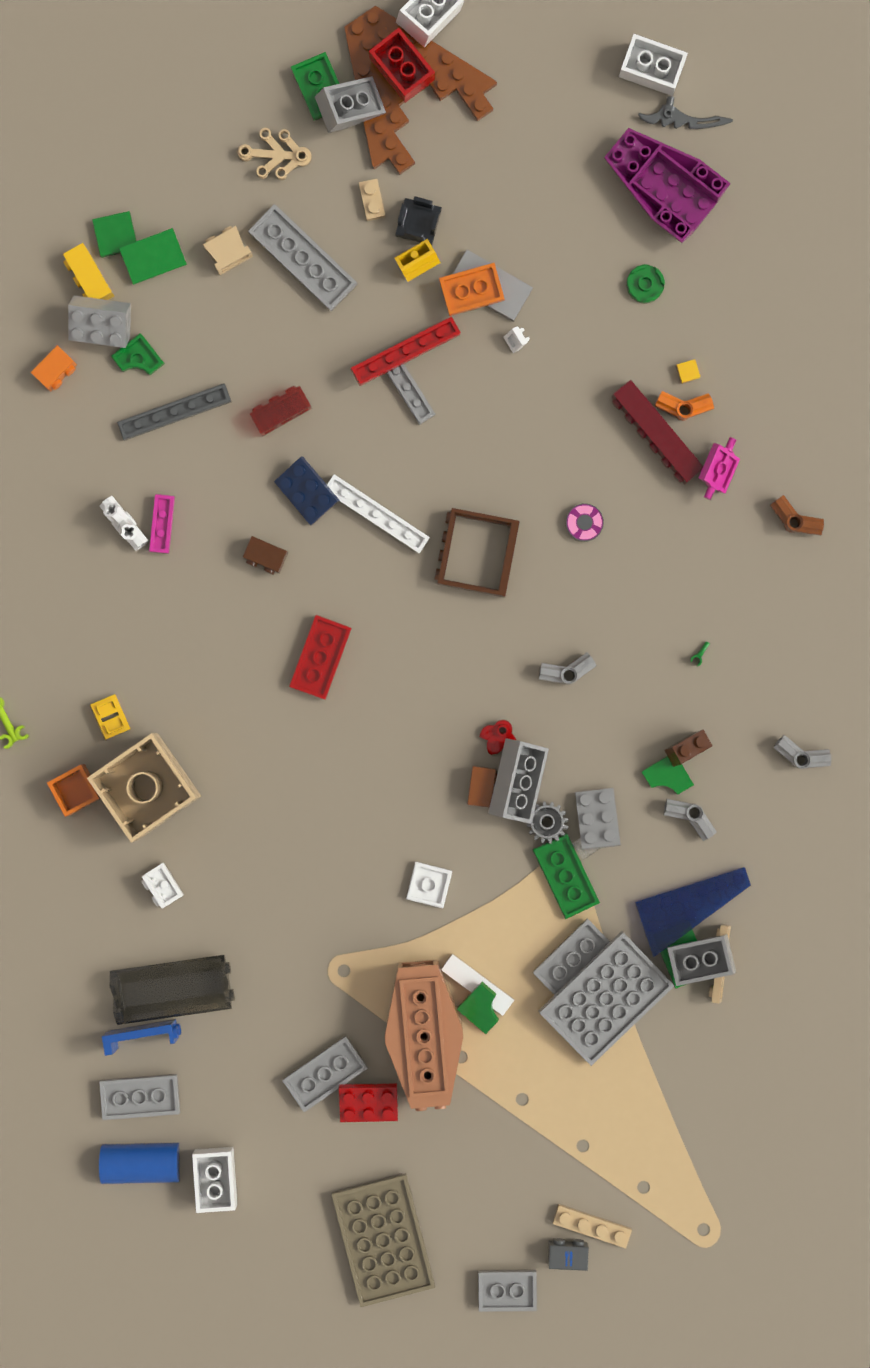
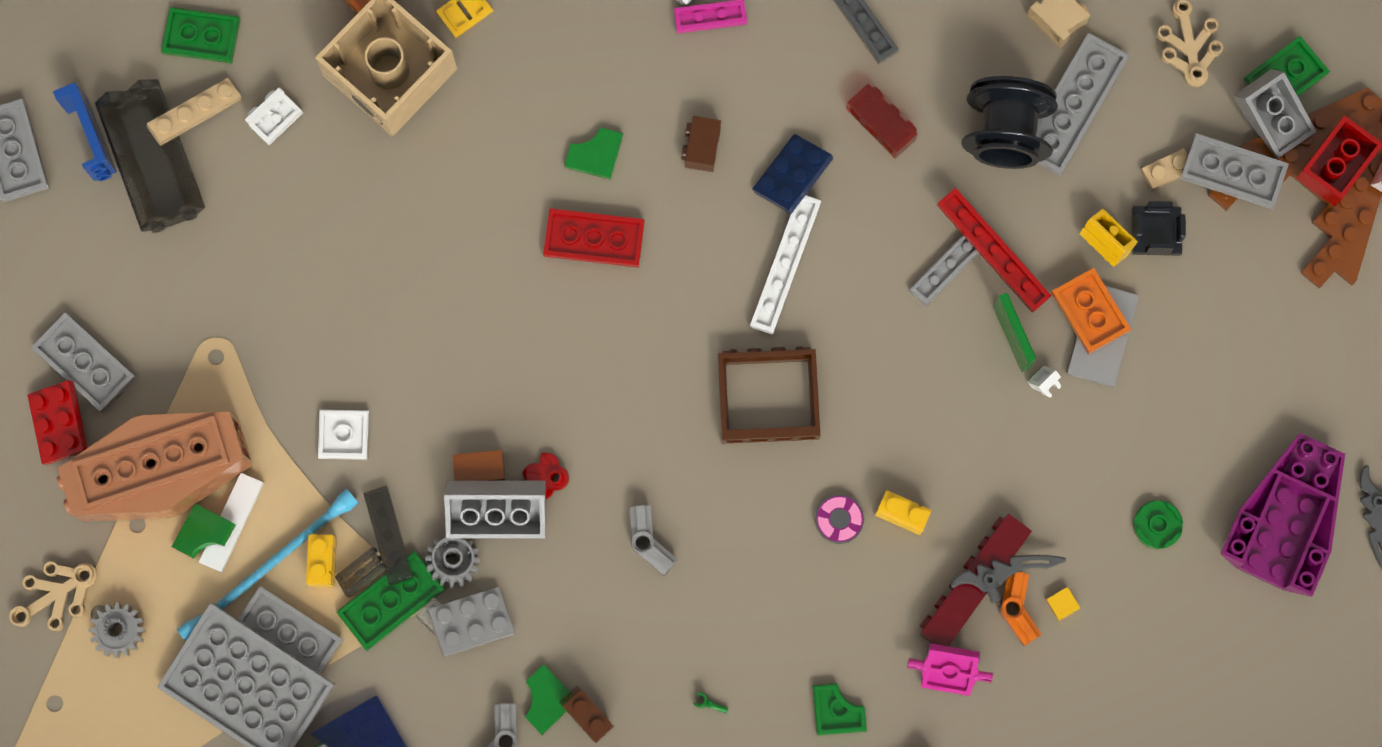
camera: 80 degrees right, 10 degrees down
none -> tan plant [9,561,97,632]
none -> light grey gear [89,603,146,658]
none -> tan plate [147,78,241,146]
none -> green tile [161,7,241,64]
none -> medium azure hose [177,488,359,641]
none -> yellow brick [306,534,337,588]
none -> clear smoke tile [335,547,387,597]
none -> clear smoke tile [363,485,414,586]
none -> green tile [564,127,623,180]
none -> green tile [812,683,867,736]
none -> yellow brick [875,490,932,536]
none -> dark grey piece [951,555,1066,603]
none -> black wheel [961,76,1058,169]
none -> green tile [993,293,1036,372]
none -> light grey plate [1180,133,1289,210]

